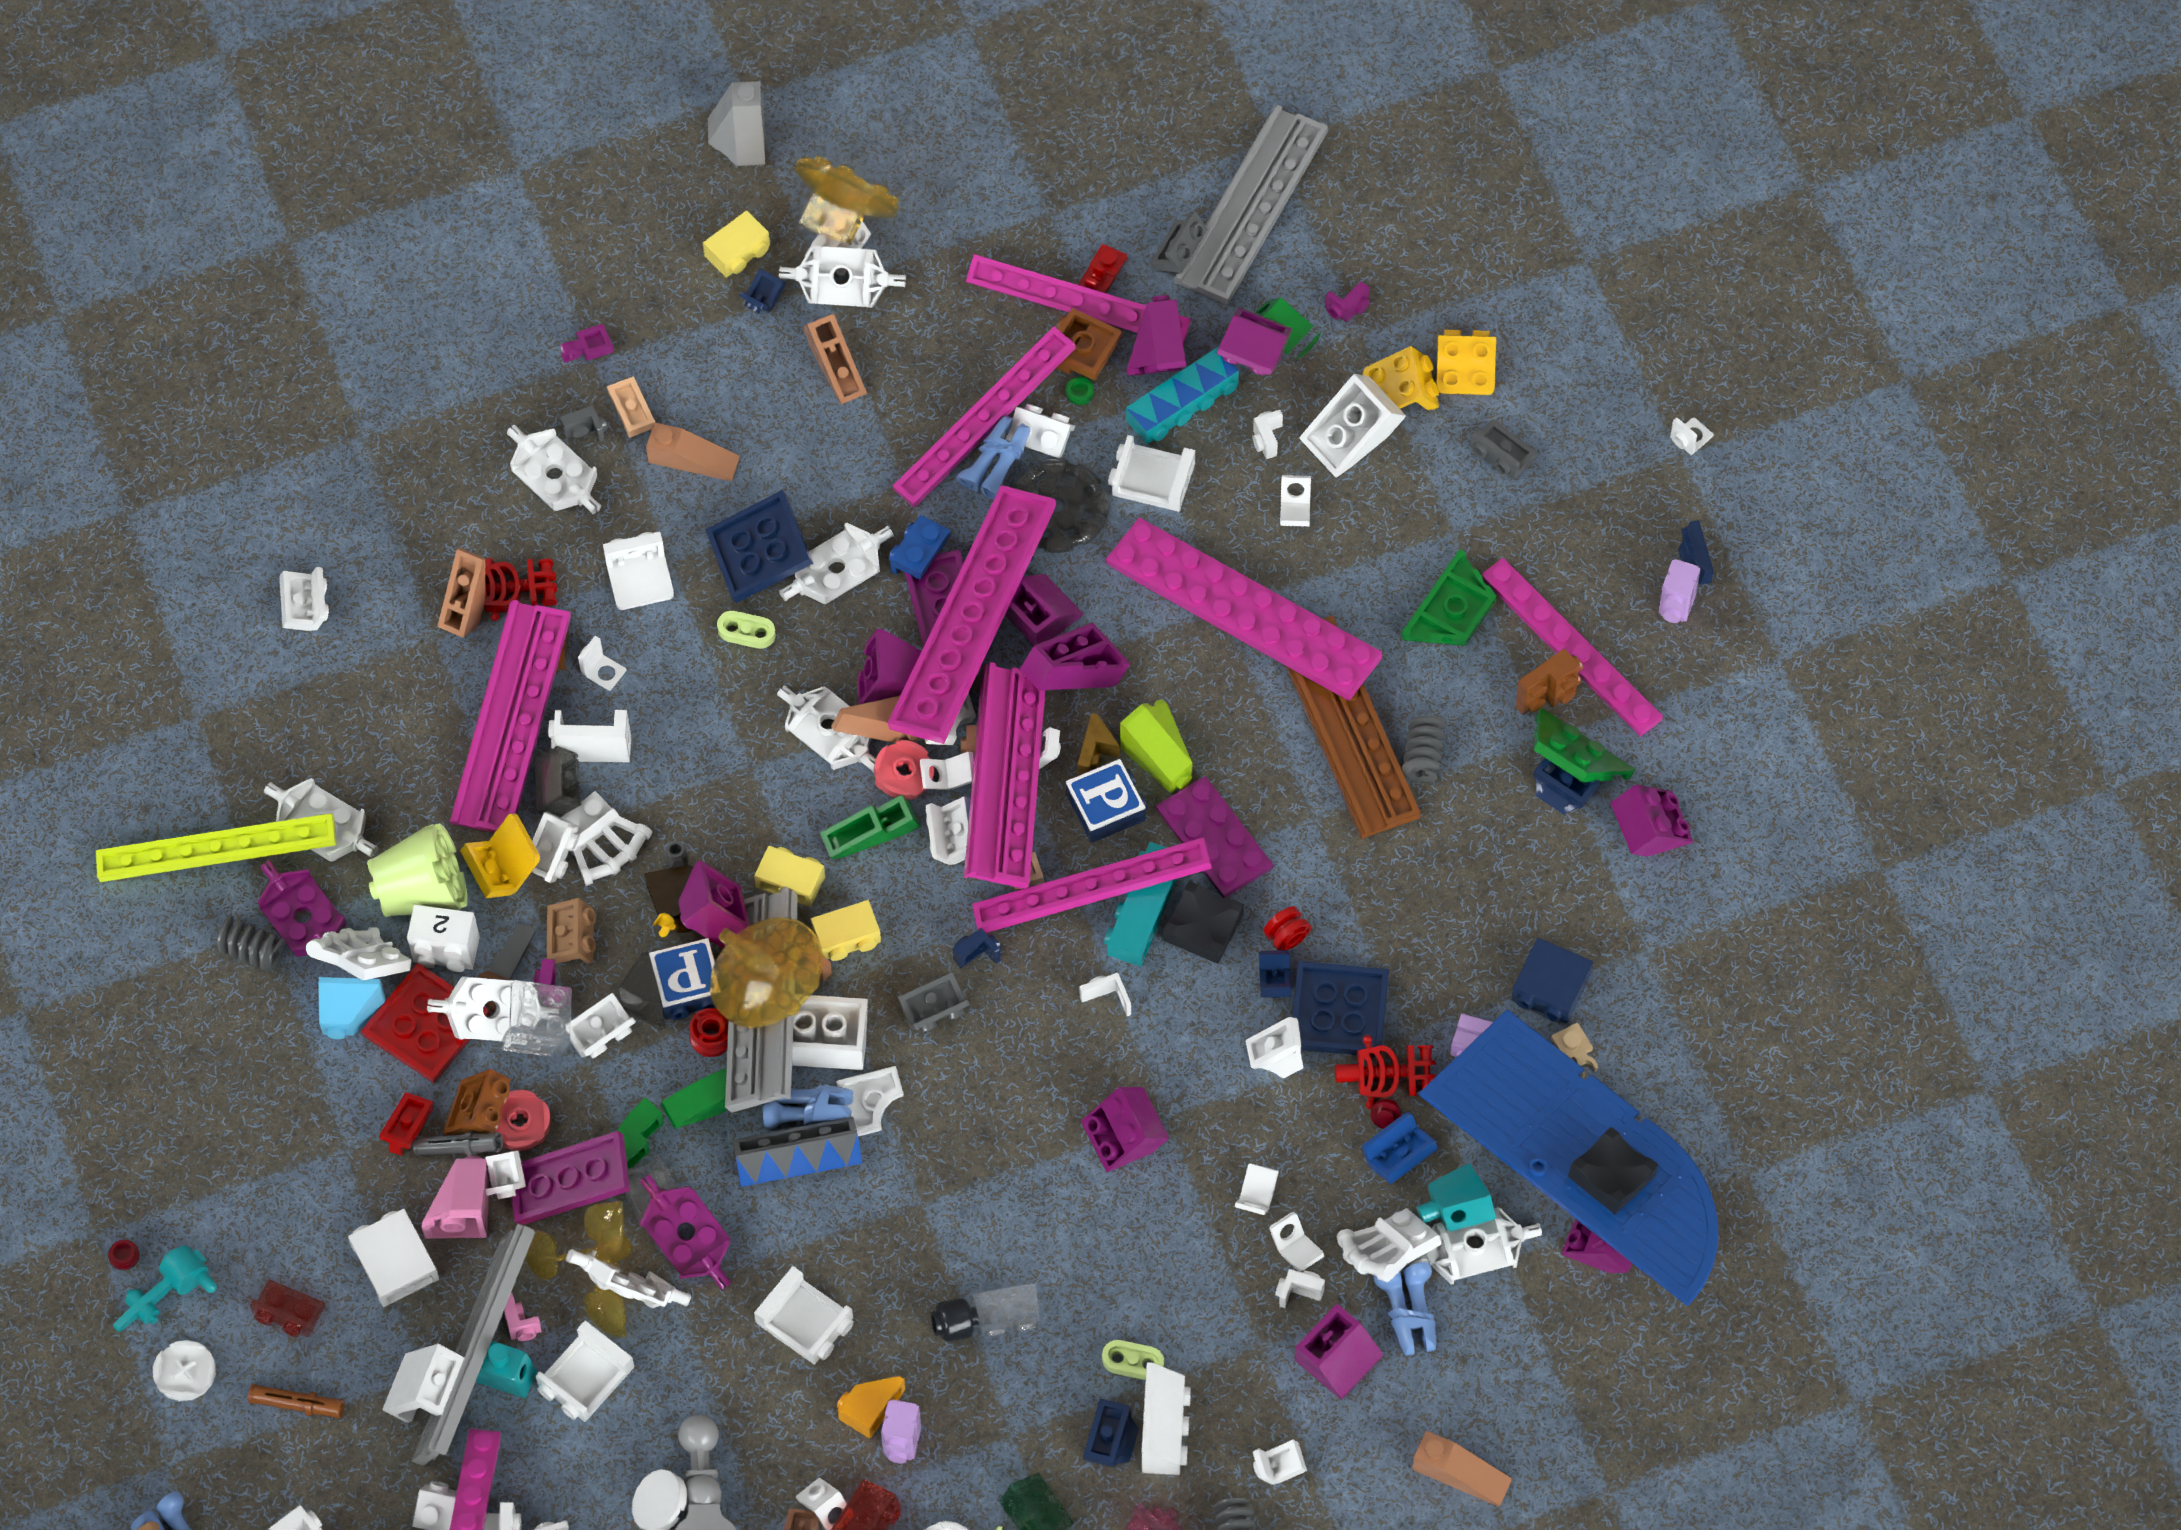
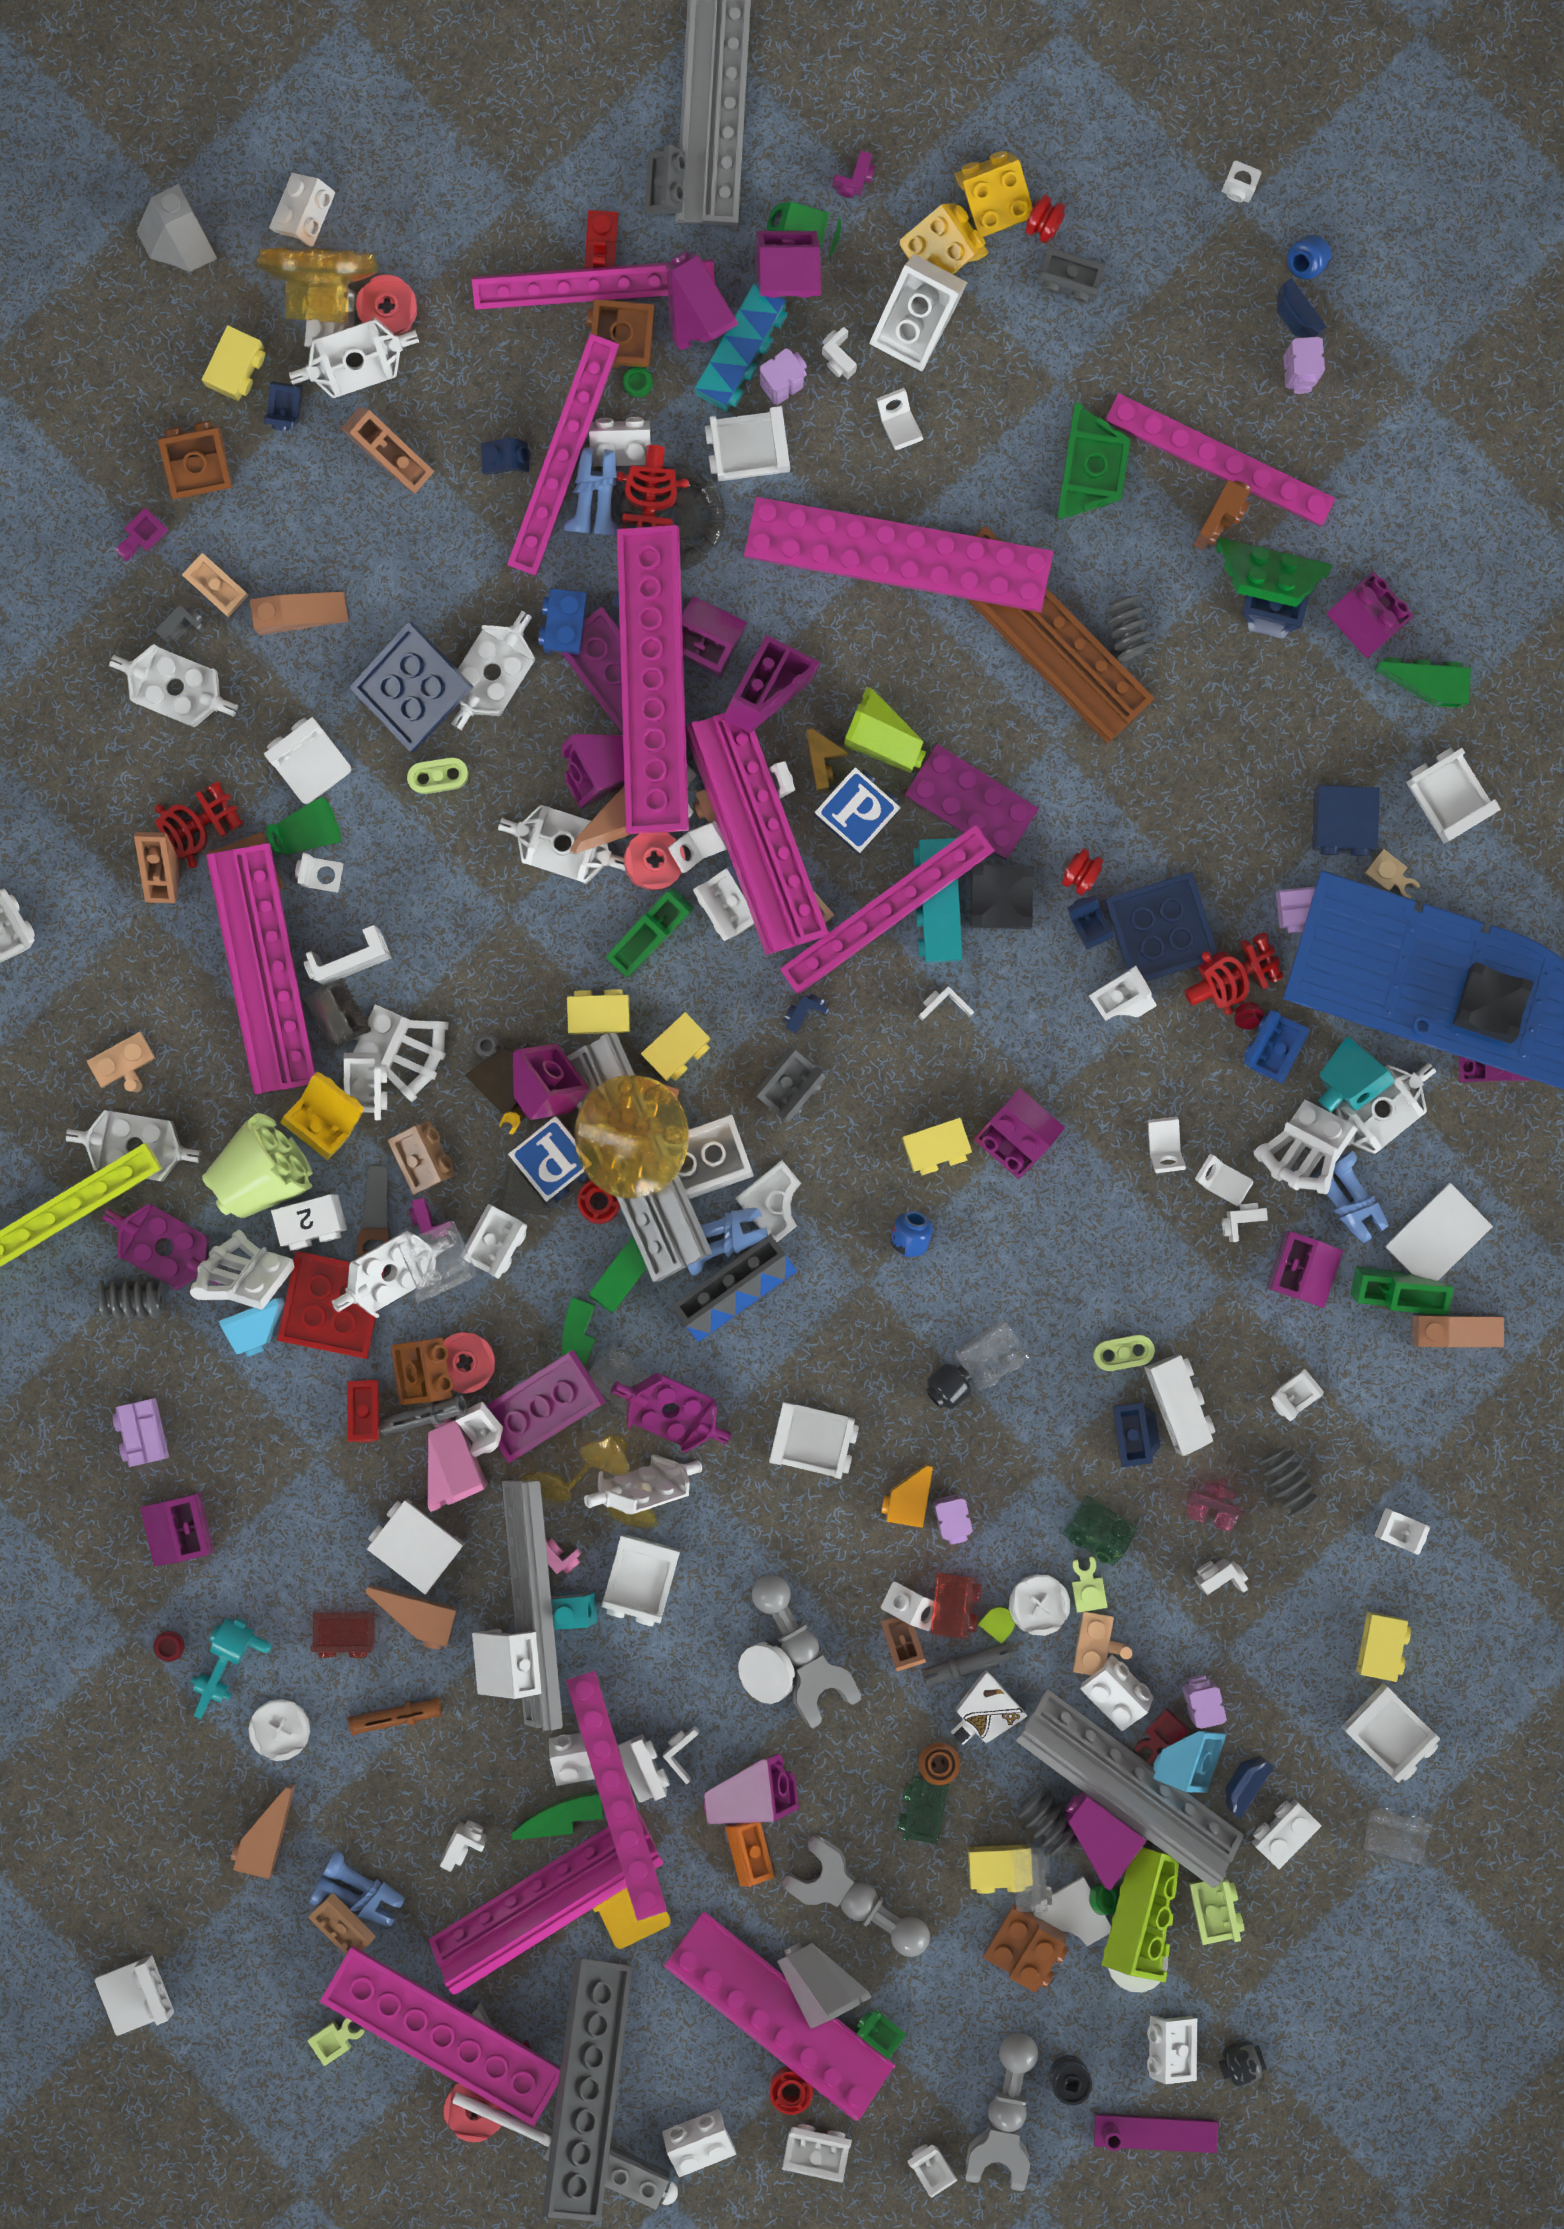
camera: 30 degrees left, 25 degrees up
none -> light nougat plate [87,1032,156,1092]
none -> lavender brick [113,1398,169,1467]
none -> magenta slope [140,1492,214,1567]
none -> dark orange plate [158,420,233,500]
none -> nougat slope [231,1783,296,1879]
none -> green piece [266,797,341,855]
none -> white bracket [269,173,335,246]
none -> coral plate [356,275,418,335]
none -> nougat slope [366,1584,459,1650]
none -> dark blue bracket [481,437,530,475]
none -> red torso [616,445,689,529]
none -> lavender brick [760,348,807,406]
none -> blue head [890,1211,933,1257]
none -> light yellow brick [902,1118,972,1176]
none -> red wheel [1025,194,1066,244]
none -> blue head [1287,235,1331,279]
none -> green slope [1350,1266,1454,1316]
none -> green slope [1375,657,1471,708]
none -> white tile [1384,1183,1493,1281]
none -> white panel [1406,747,1501,844]

